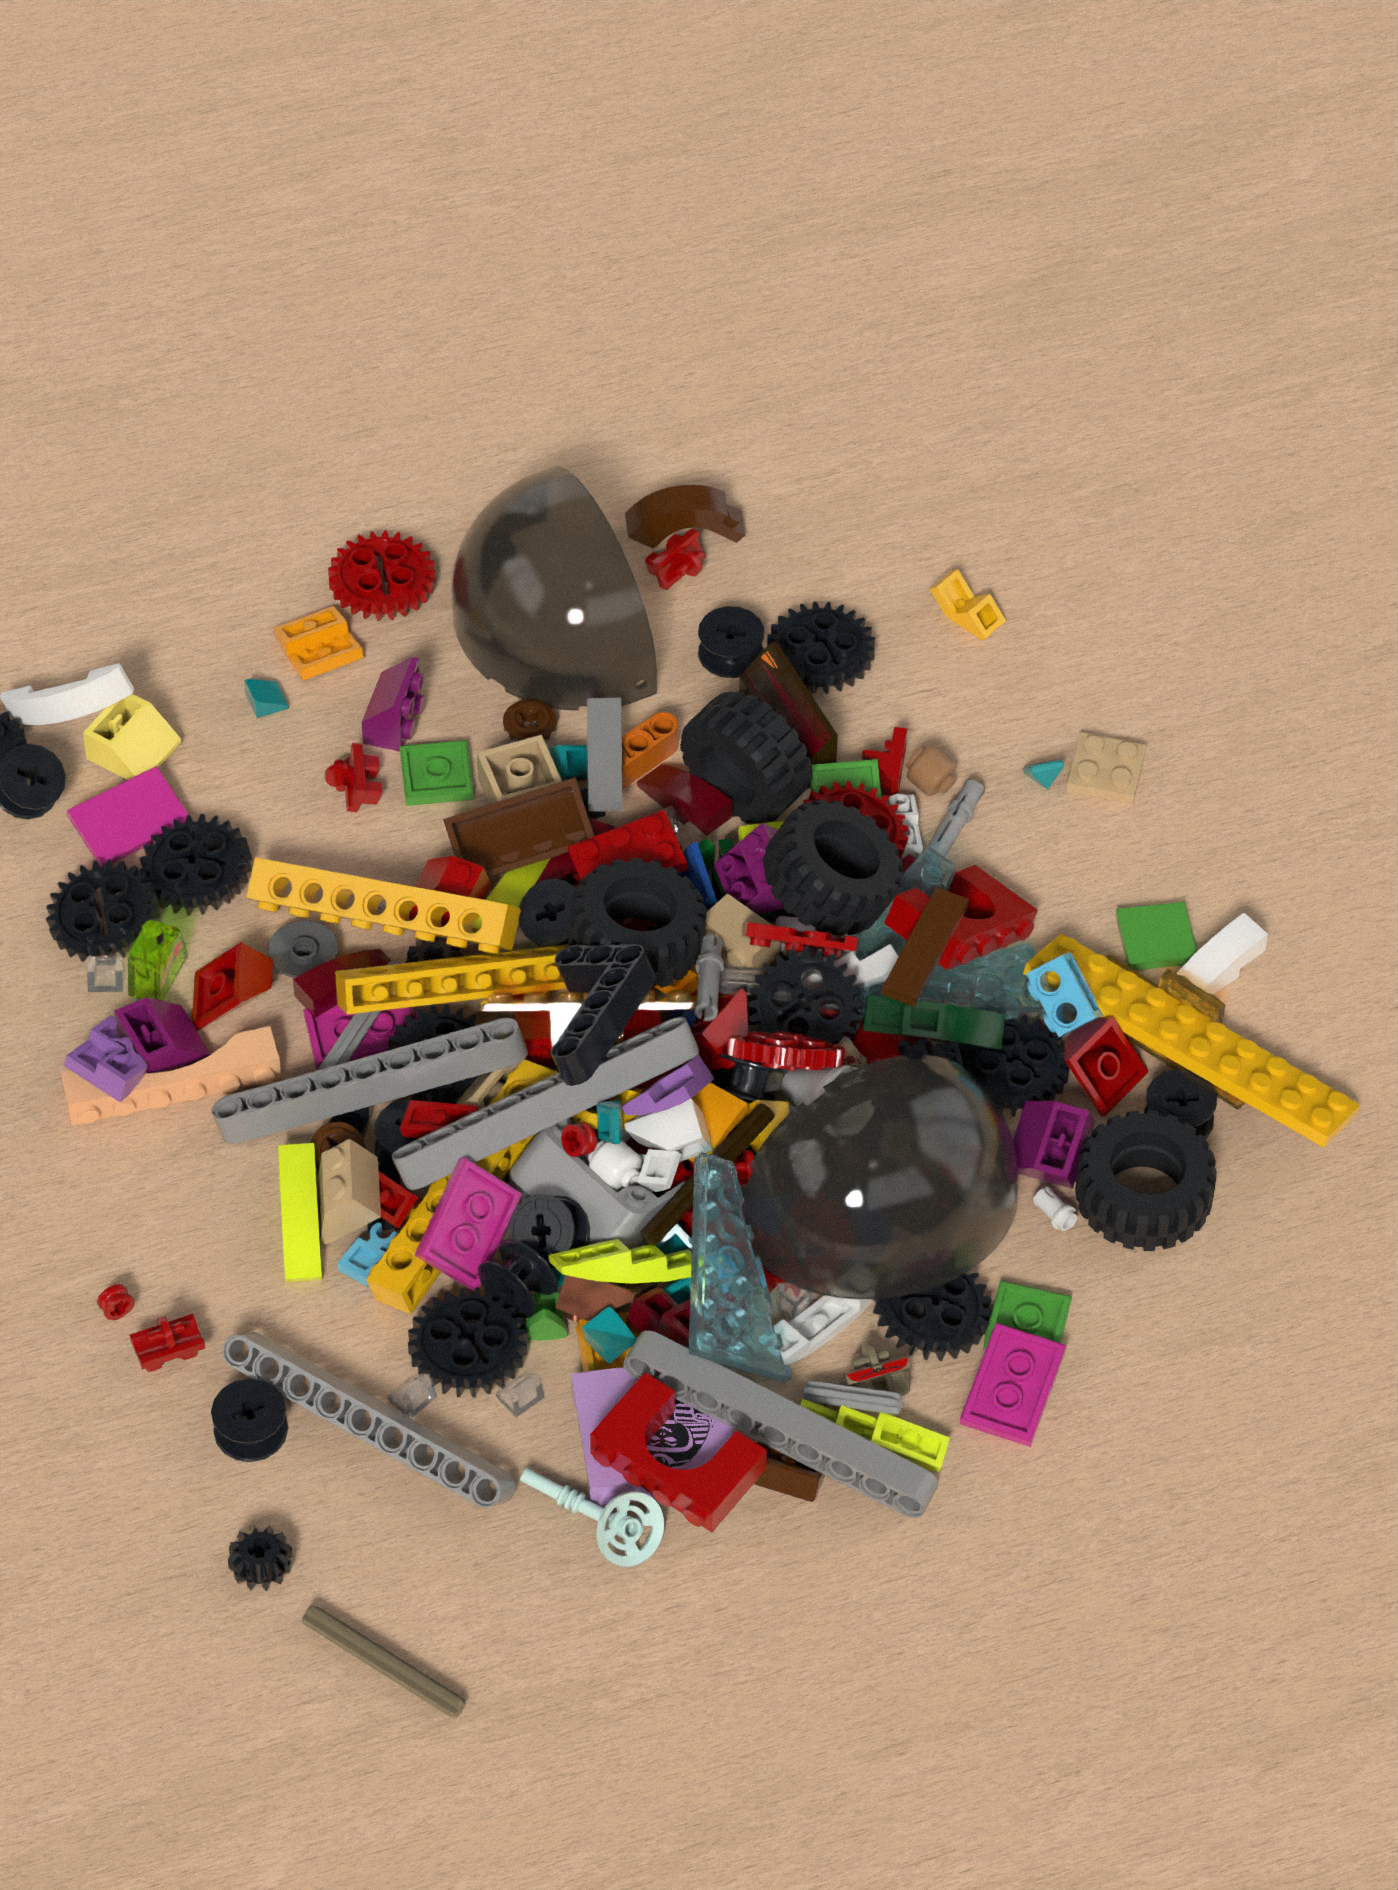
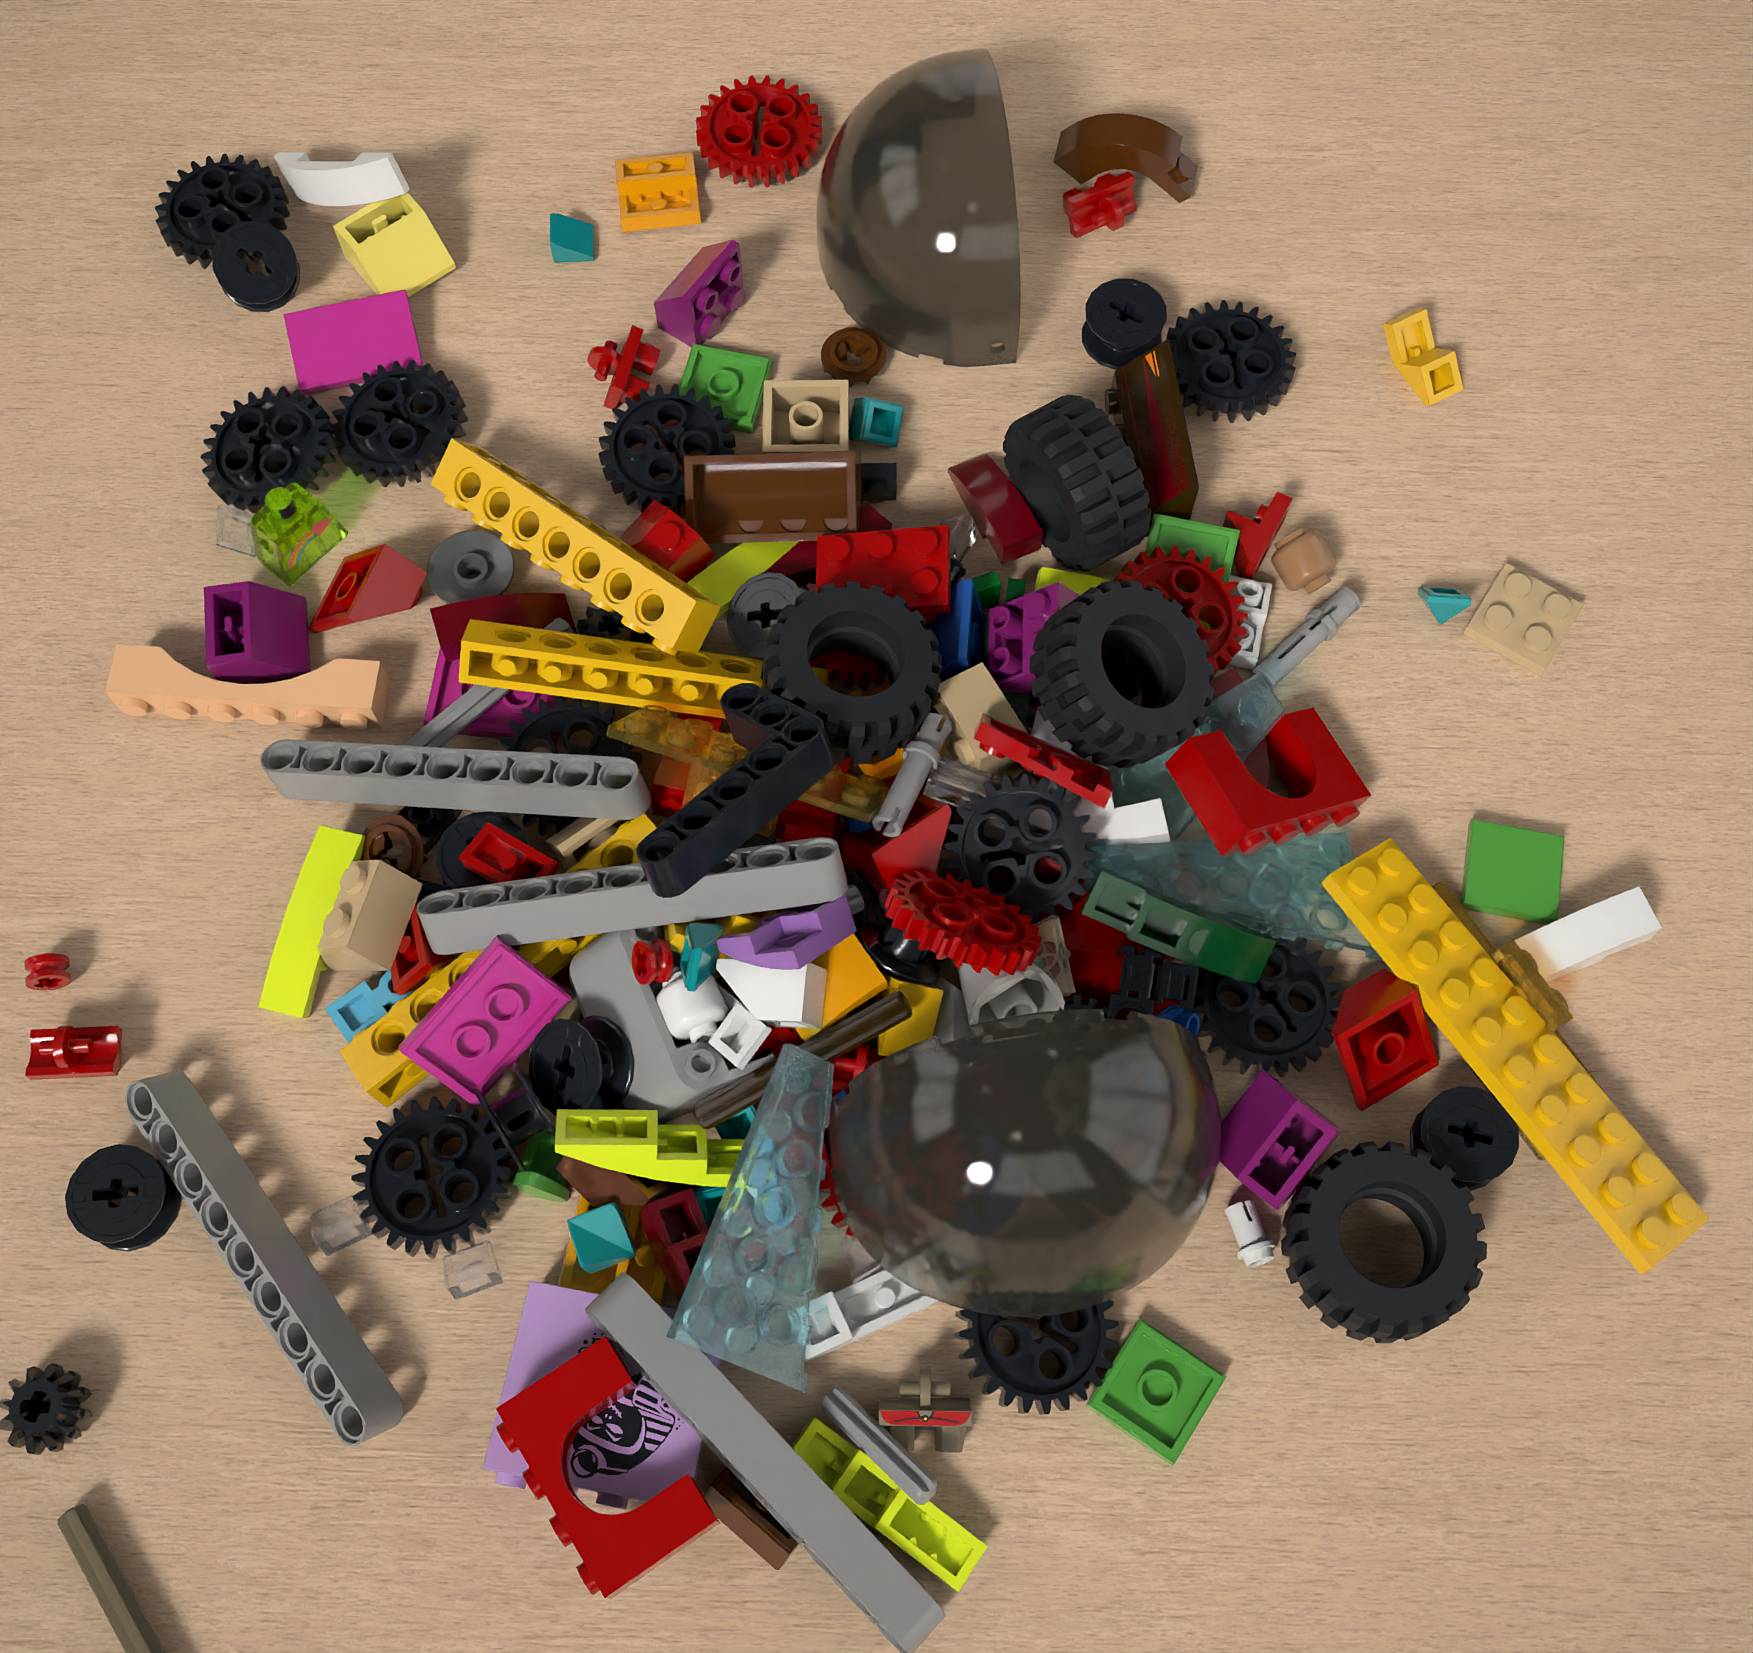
camera: 20 degrees right, 15 degrees up
medium lavender slope [64,1015,147,1102] -> none
light aqua dish [520,1468,664,1567] -> none
light grey tile [587,698,623,811] -> none
orange beam [622,712,679,790] -> none
reddish brown tile [882,887,969,1007] -> none
dark pink tile [960,1323,1067,1447] -> none
medium azure brick [1026,952,1103,1037] -> none
none -> black gear [598,384,736,515]

